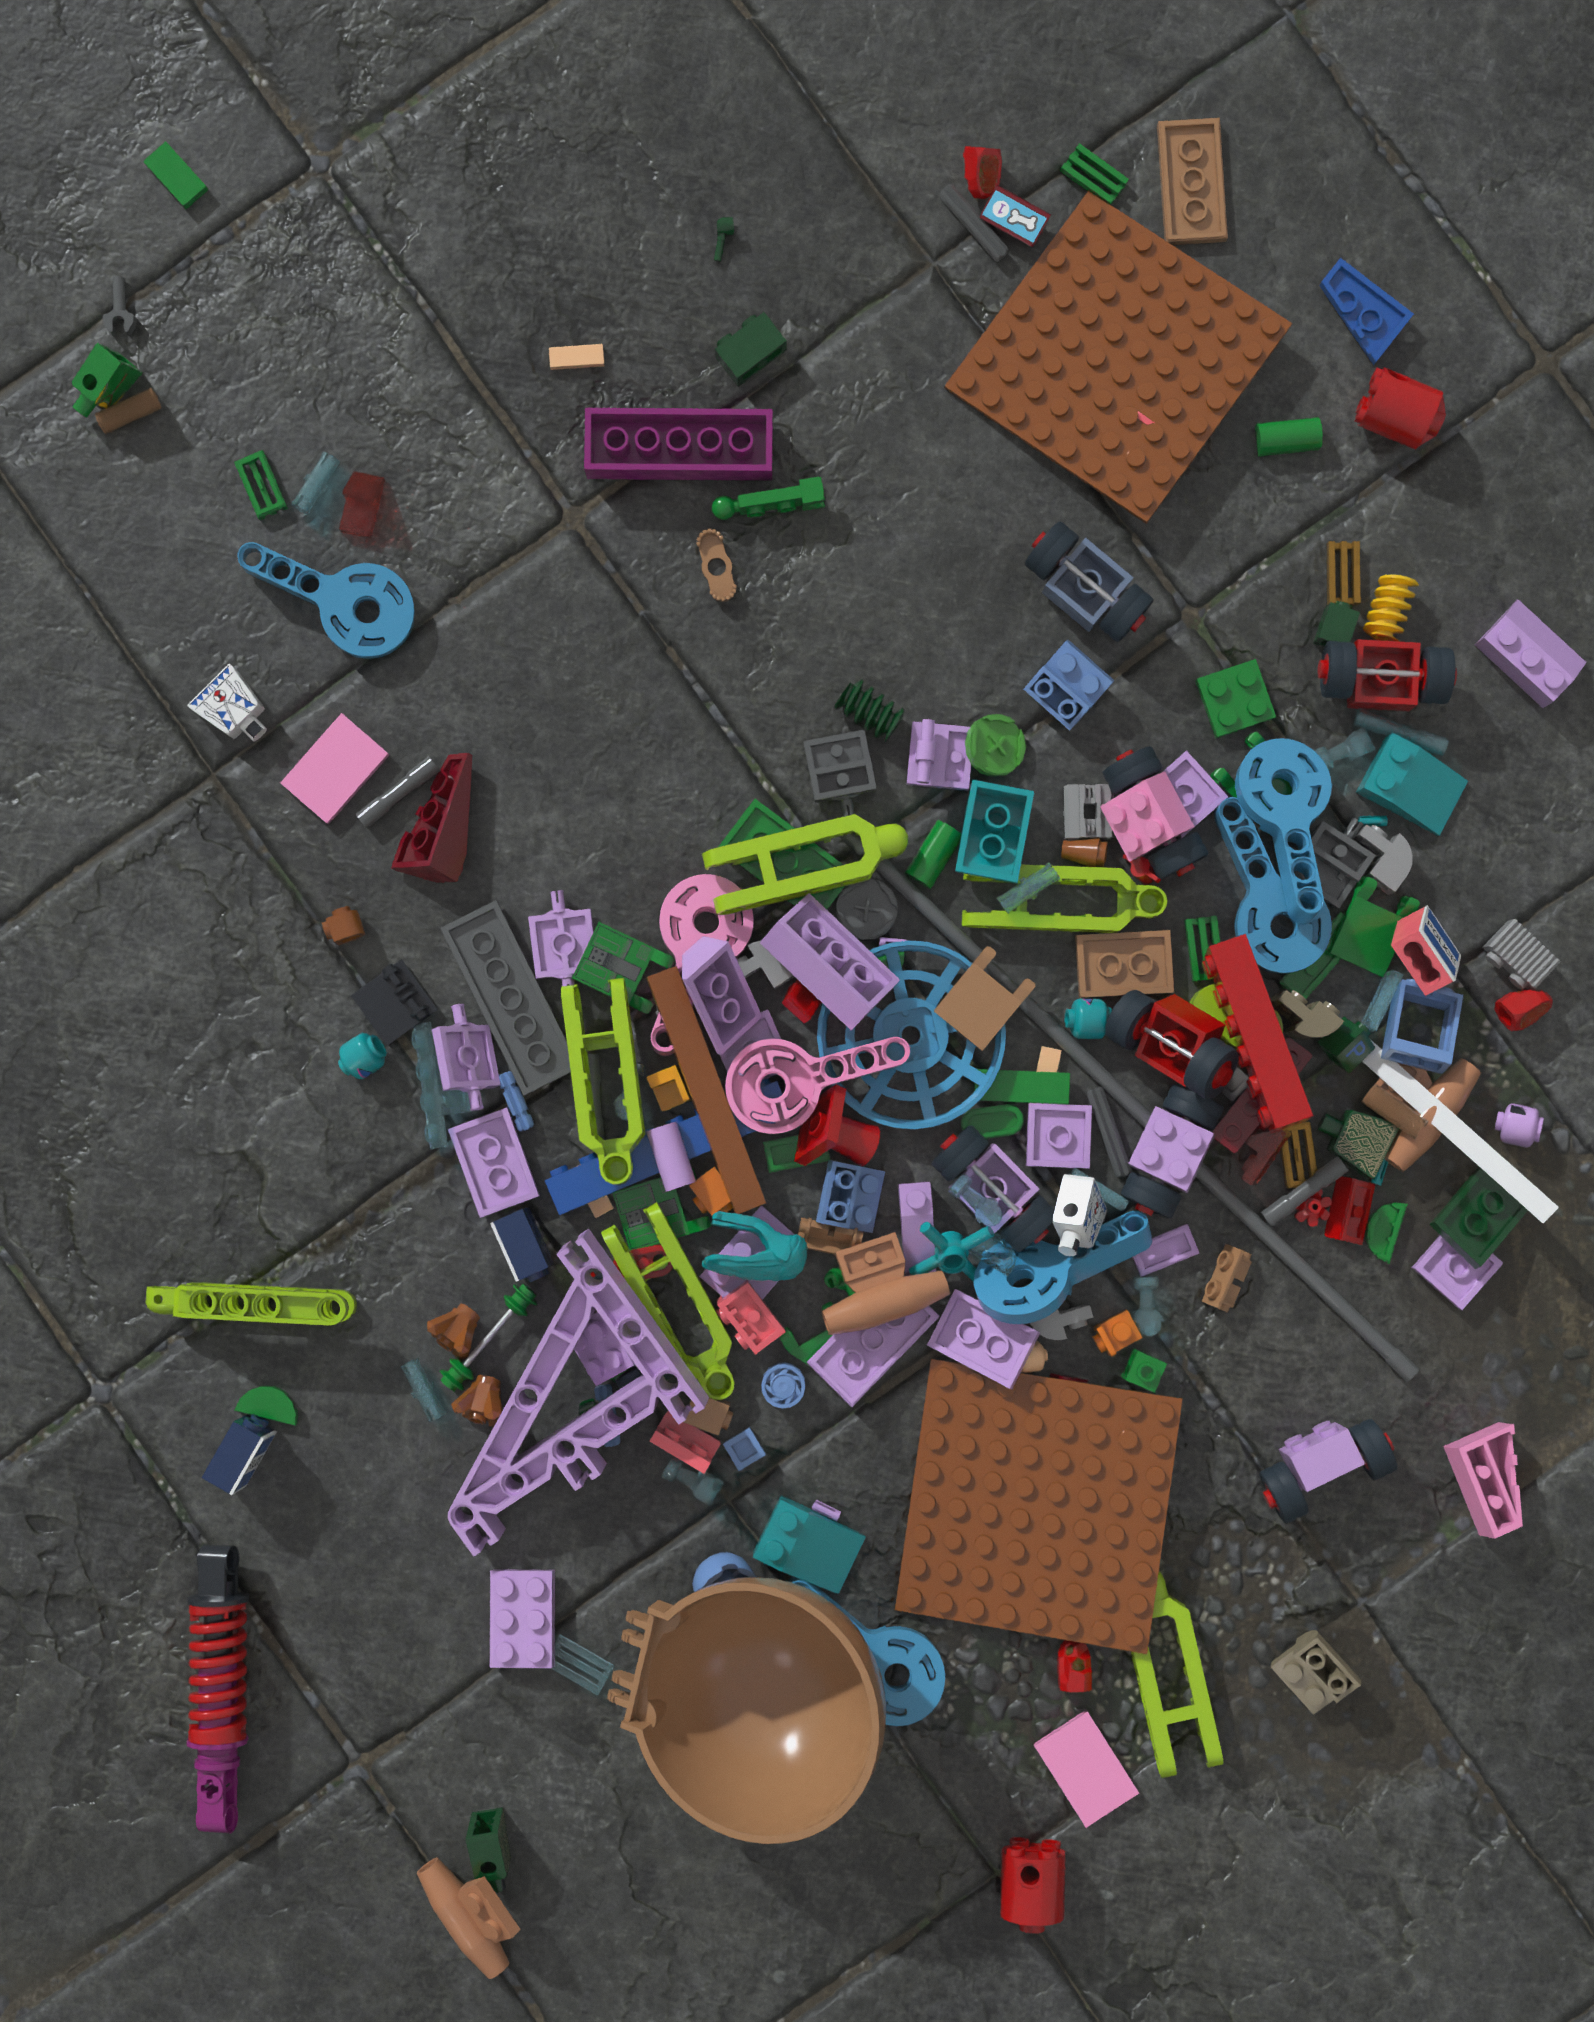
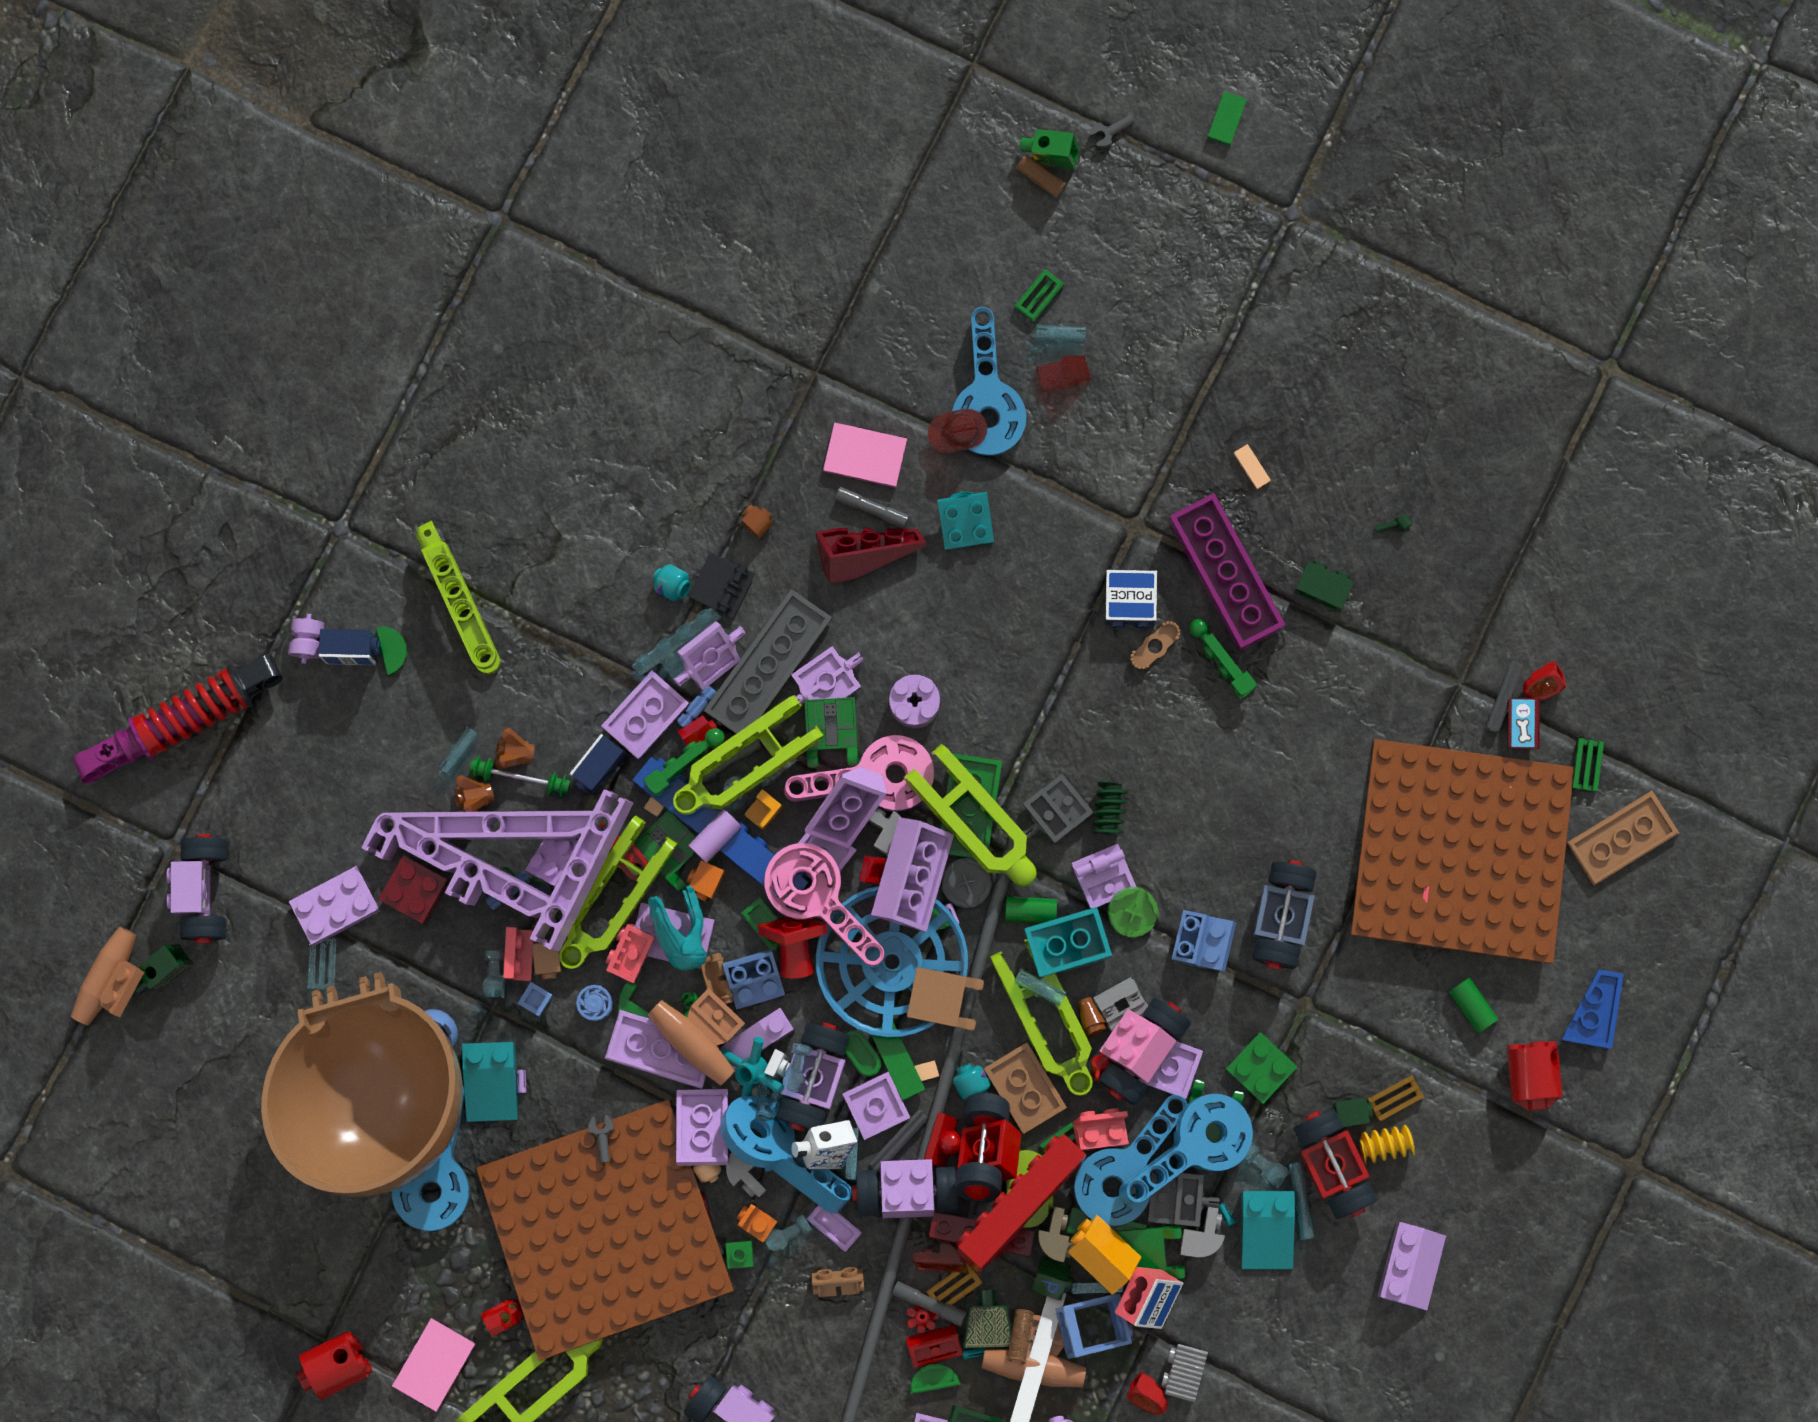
camera: 60 degrees right, 5 degrees down
torso [187,664,267,741] -> none
dark orange tile [646,966,766,1214] -> none
none -> brick [167,834,227,944]
none -> lavender wheel [288,614,325,664]
none -> dark red brick [378,855,450,926]
none -> dark grey bar [588,1115,615,1164]
none -> green plate [643,728,724,798]
none -> red brick [678,715,718,750]
none -> white plate [764,1049,790,1081]
none -> lavender brick [889,675,940,729]
none -> red tile [924,1112,961,1167]
none -> clear red piece [928,409,987,453]
none -> teal plate [937,492,994,550]
none -> light orange brick [1068,1215,1141,1295]
none -> coral bracket [1073,1108,1129,1151]
none -> piece [1105,570,1157,629]

